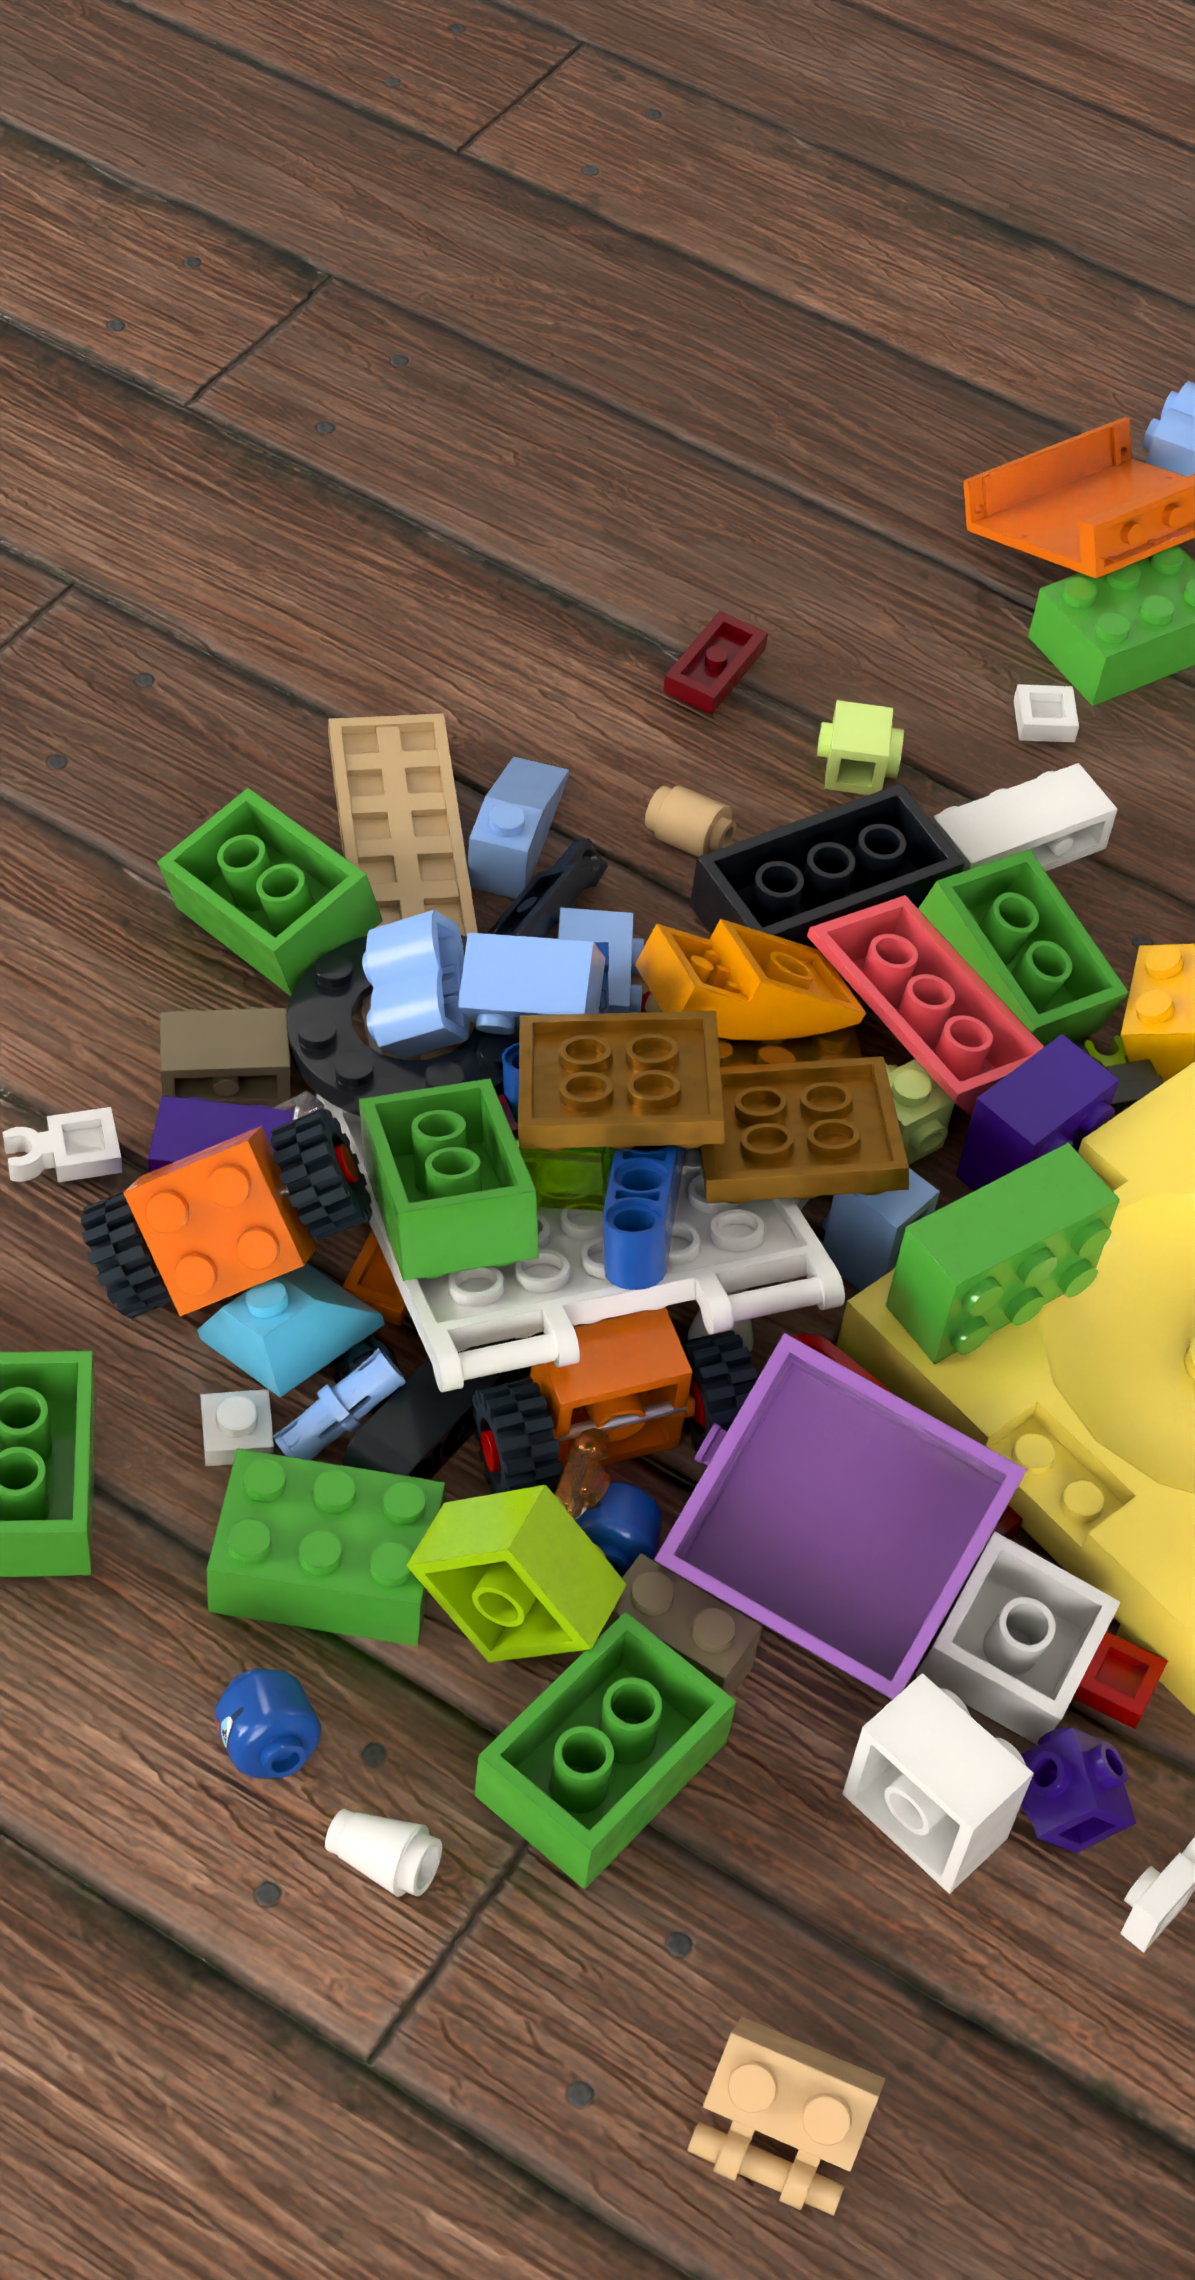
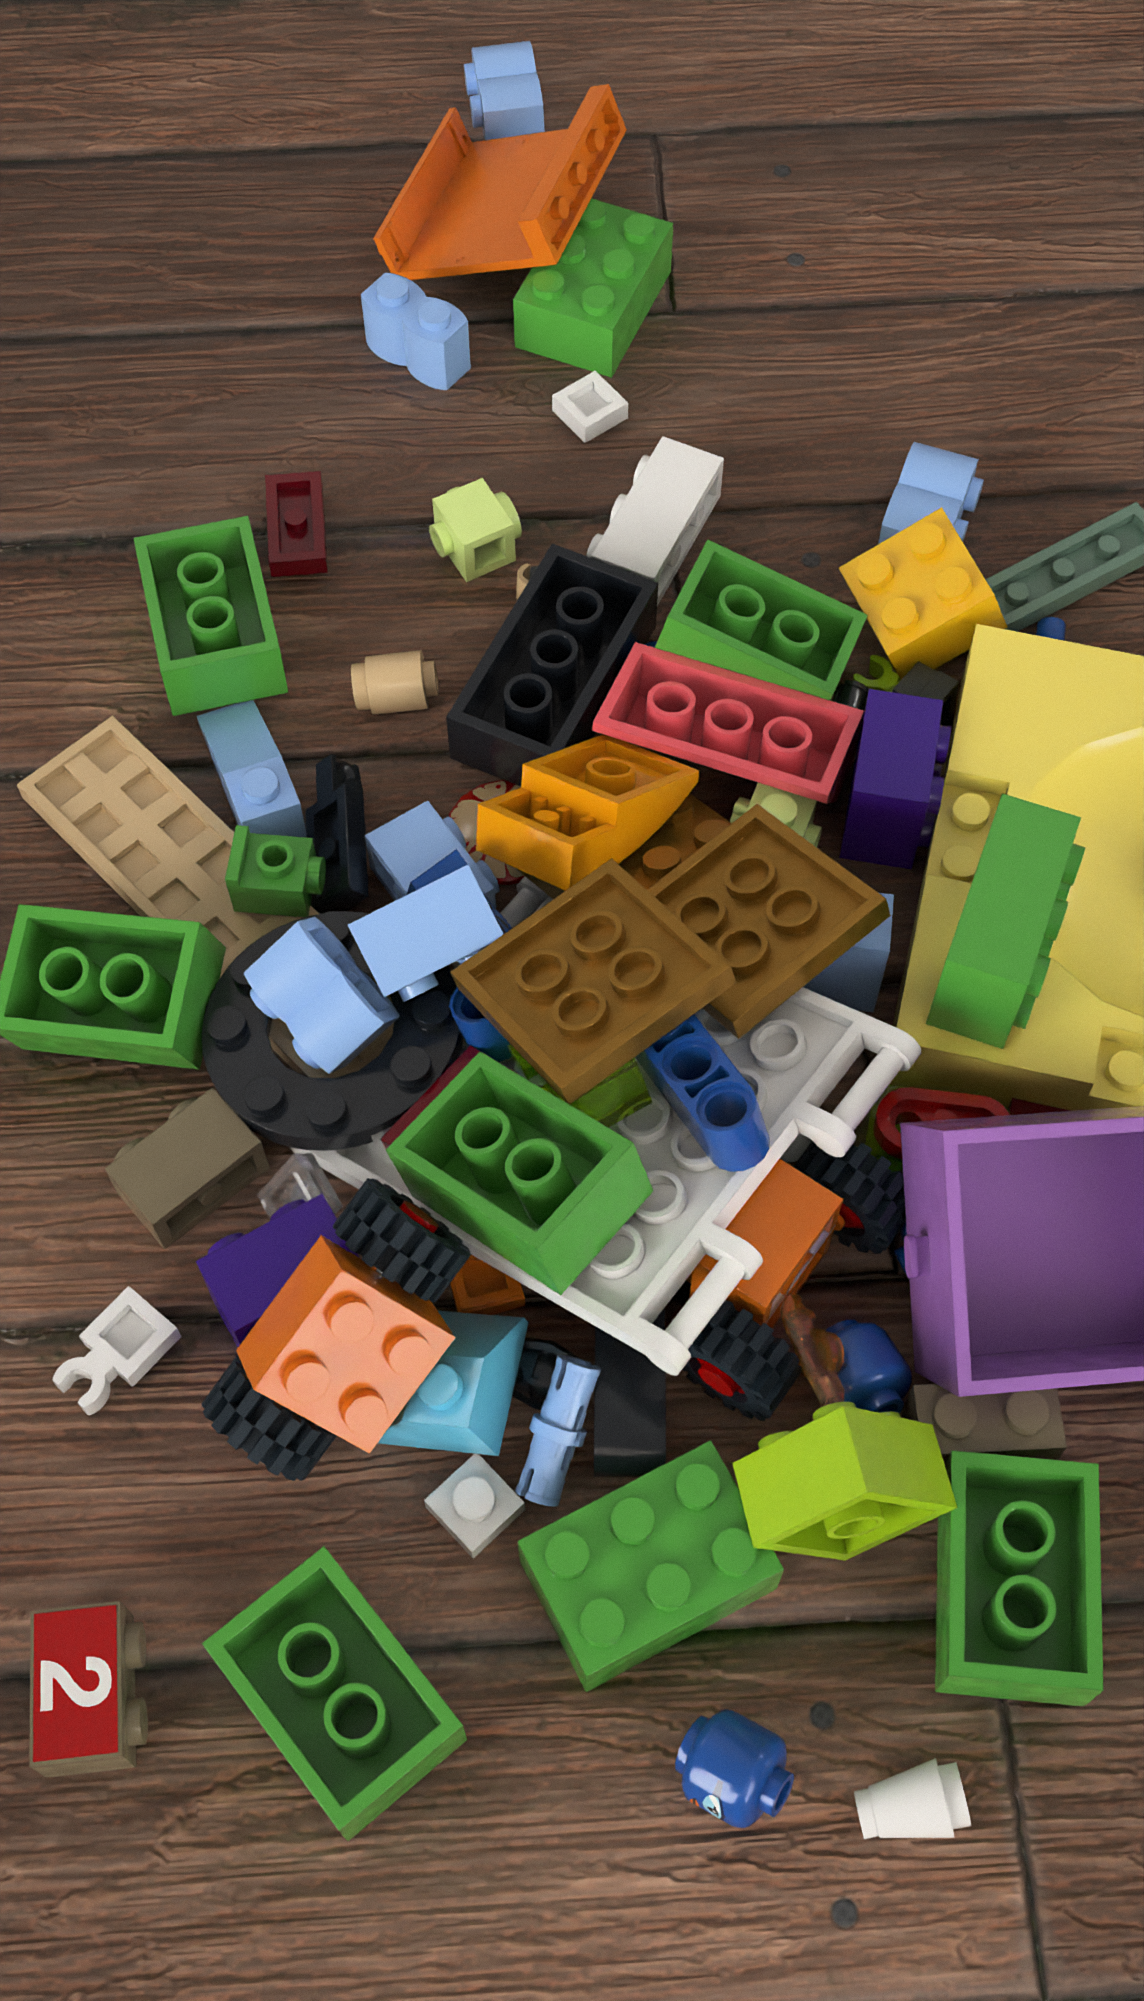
camera: 30 degrees left, 10 degrees up
none -> bright green brick [133,516,289,716]
none -> bright green brick [225,825,326,917]
none -> light blue brick [361,273,471,390]

